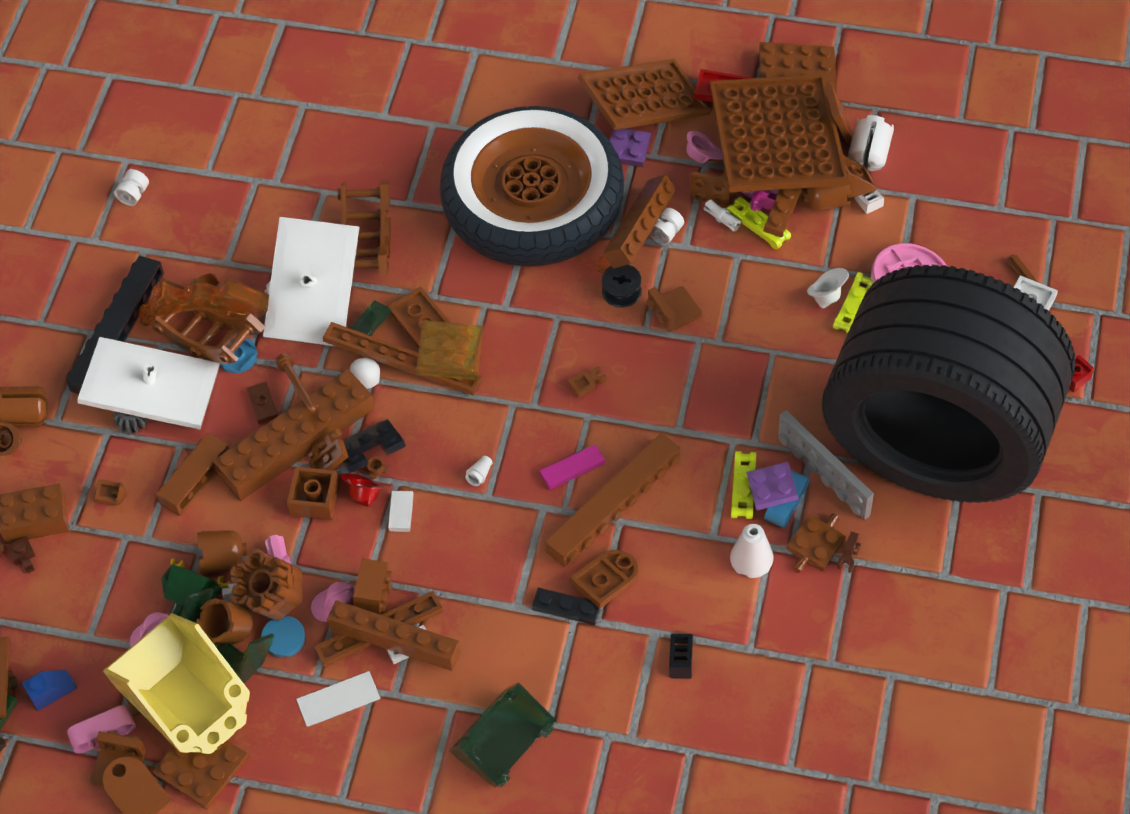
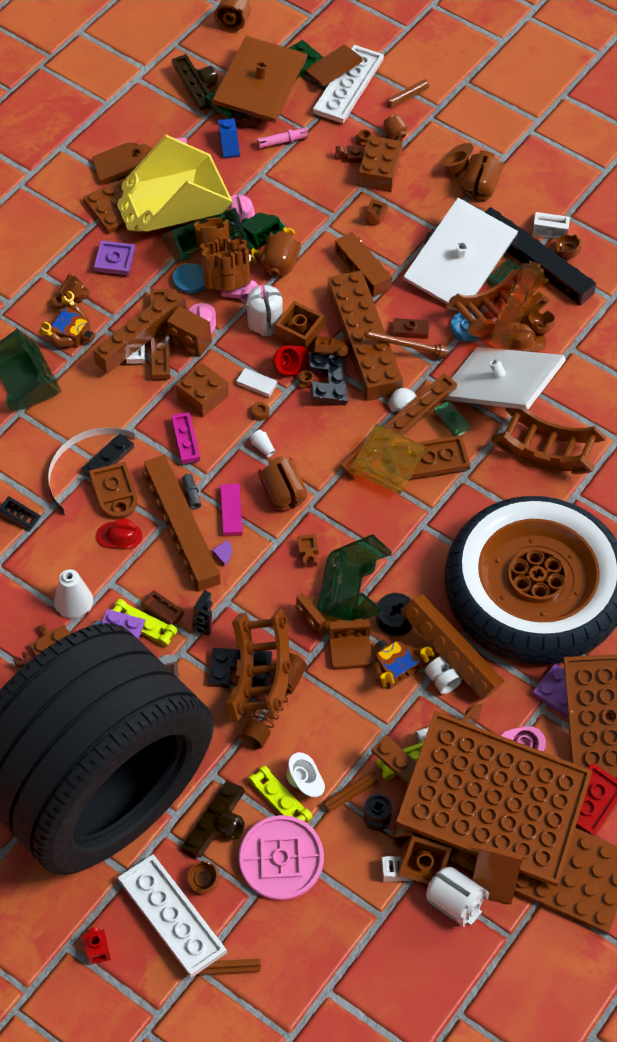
camera: 110 degrees right, 0 degrees up
white sticker [297,671,381,727] -> none
none -> torso [38,291,95,348]
none -> white sticker [48,427,135,515]
none -> dark orange piece [50,274,90,310]
none -> medium lavender plate [94,240,136,276]
none -> red piece [96,518,142,549]
none -> copper plate [141,590,184,626]
none -> dark pink plate [171,412,200,464]
none -> dark orange brick [176,363,229,417]
none -> dark grey axle [182,473,202,510]
none -> black bracket [193,590,213,635]
none -> black plate [209,648,272,688]
none -> medium lavender tile [212,540,232,566]
none -> dark orange fence [225,608,291,722]
none -> dark orange piece [240,653,307,749]
none -> white cylinder [247,285,283,336]
none -> dark orange tile [251,402,270,421]
none -> bright pink pin [257,127,308,149]
none -> dark orange cylinder [257,456,307,511]
none -> dark orange bracket [295,588,350,636]
none -> clear green windscreen [317,534,392,621]
none -> dark orange axle [324,772,378,812]
none -> black wheel [364,794,392,831]
none -> torso [373,639,434,689]
none -> clear green tile [487,258,523,287]
none -> white tile [532,212,570,239]
none -> dark orange hair [555,234,582,259]

